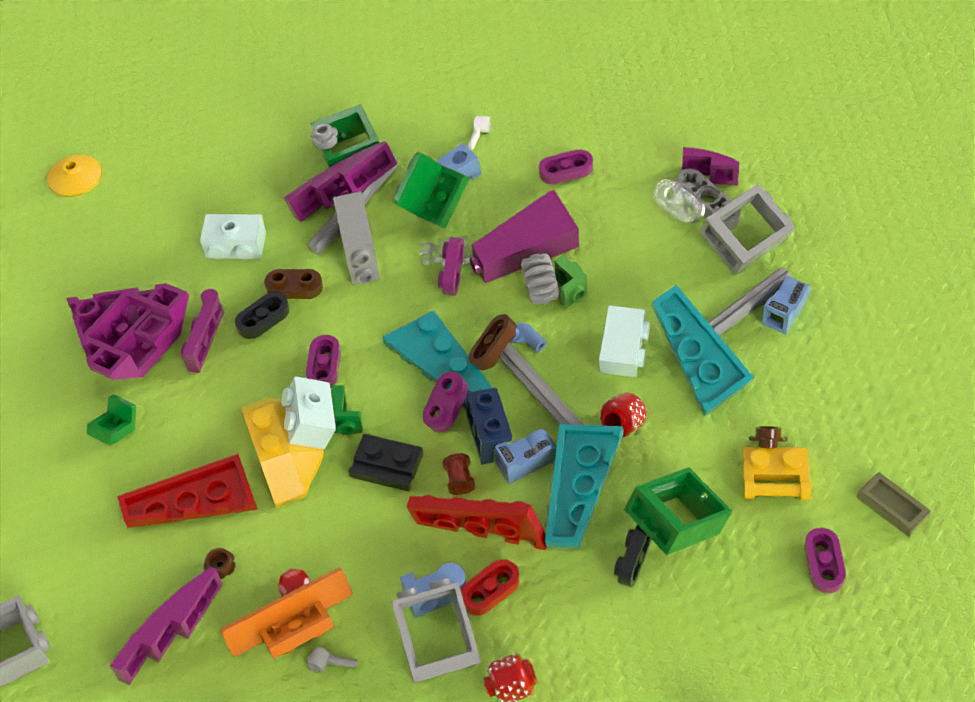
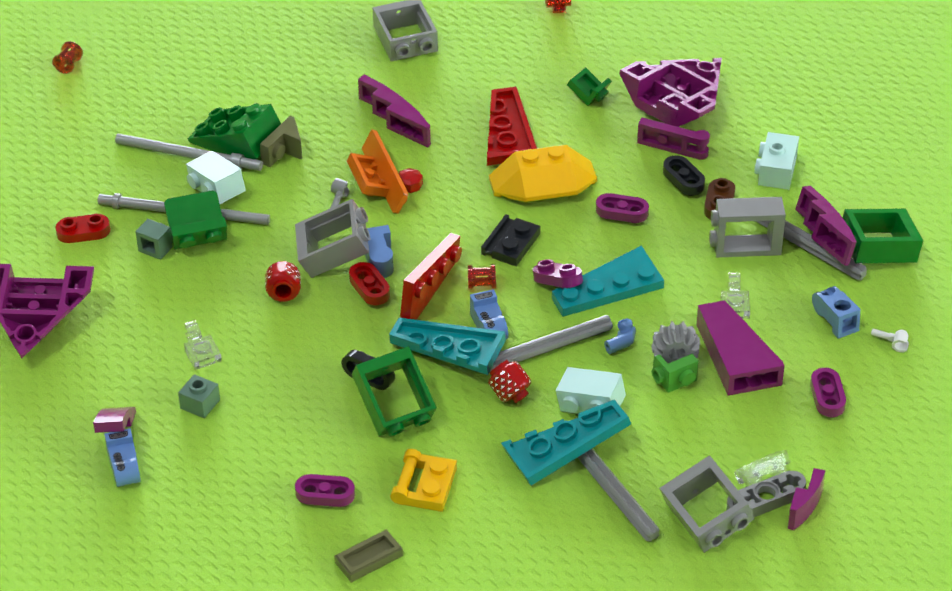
camera: 95 degrees right, 10 degrees down
yellow dish [47,154,102,197] -> none
reddish brown plate [204,548,236,579] -> none
light aqua brick [281,376,336,449] -> none
light grey plate [311,124,338,150] -> none
green bracket [331,385,363,435] -> none
green bracket [393,152,470,229] -> none
magenta plate [438,237,464,296] -> none
dark blue bracket [466,388,512,465] -> none
reddish brown plate [468,314,517,371] -> none
reddish brown plate [749,426,788,448] -> none
medium blue leg [762,276,811,335] -> none

